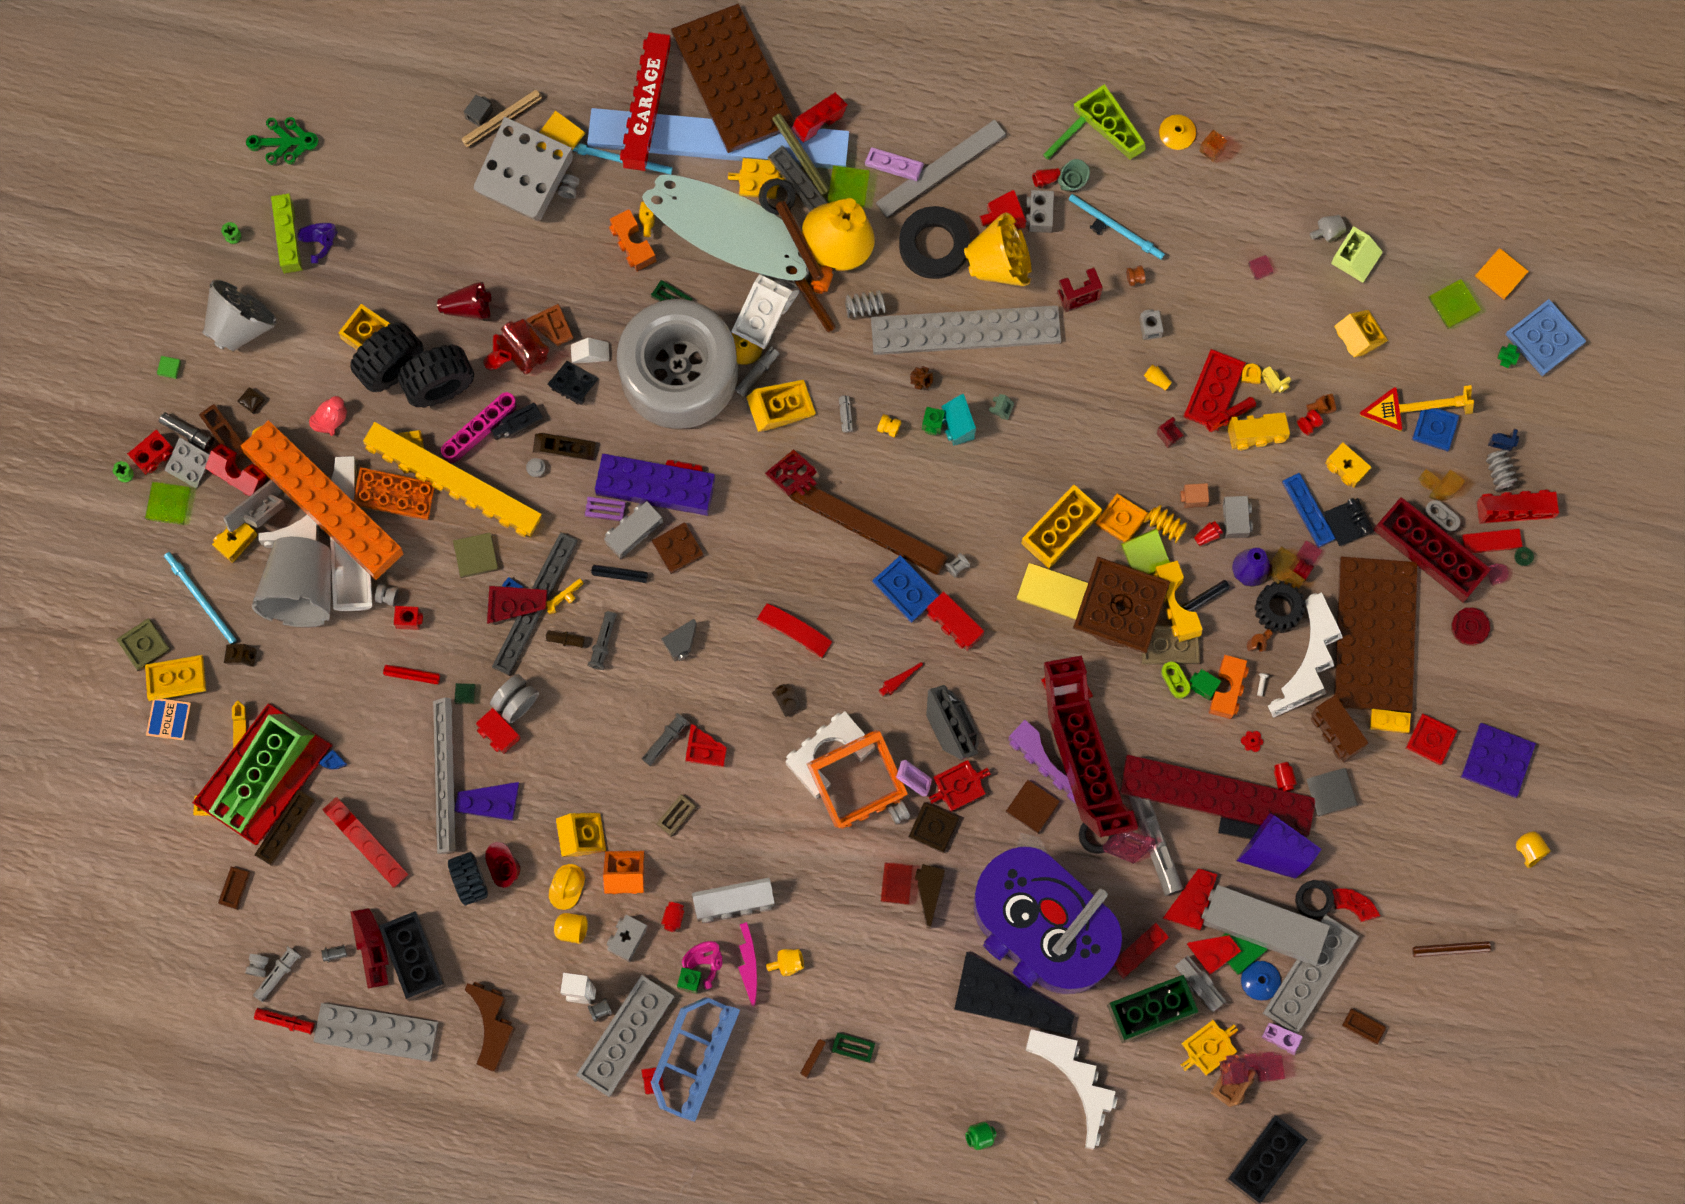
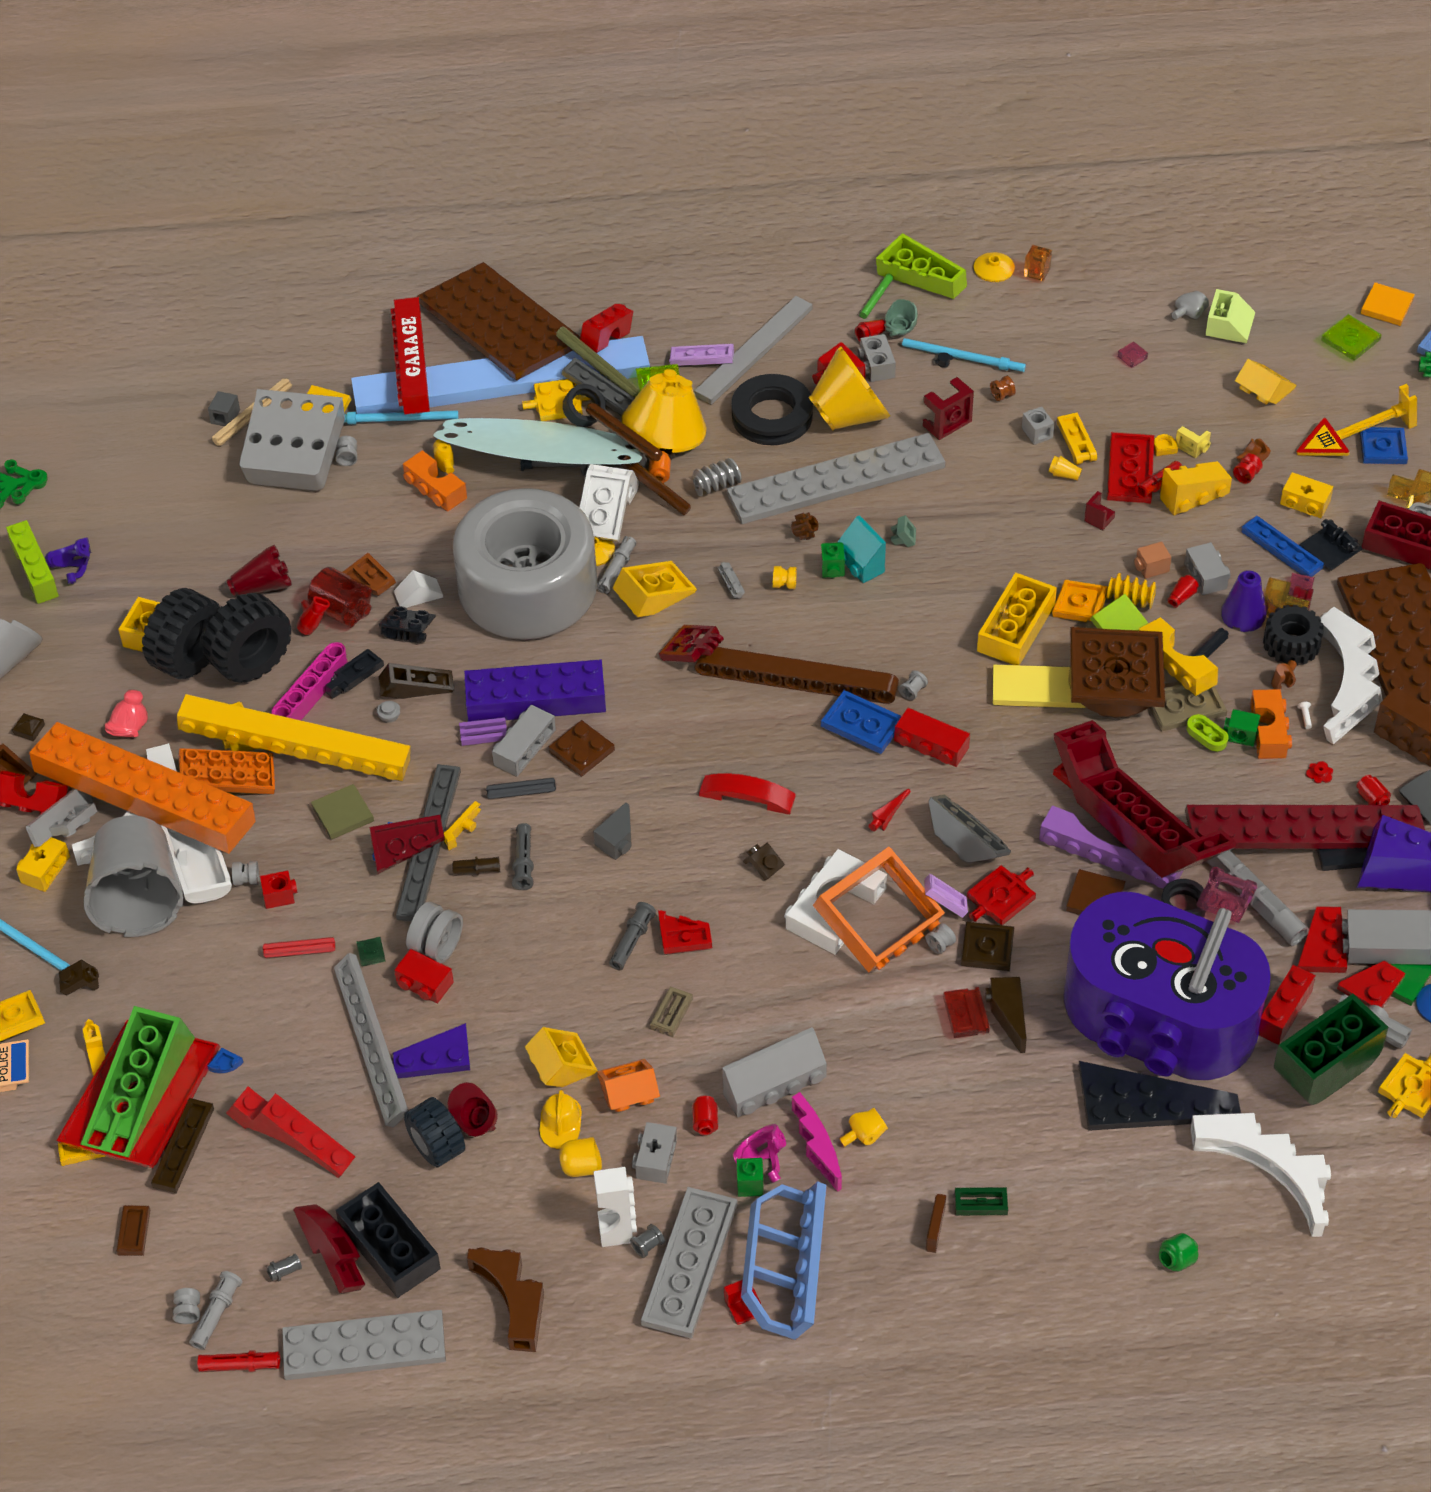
camera: 15 degrees left, 25 degrees down
none -> yellow plate [1057,412,1097,465]

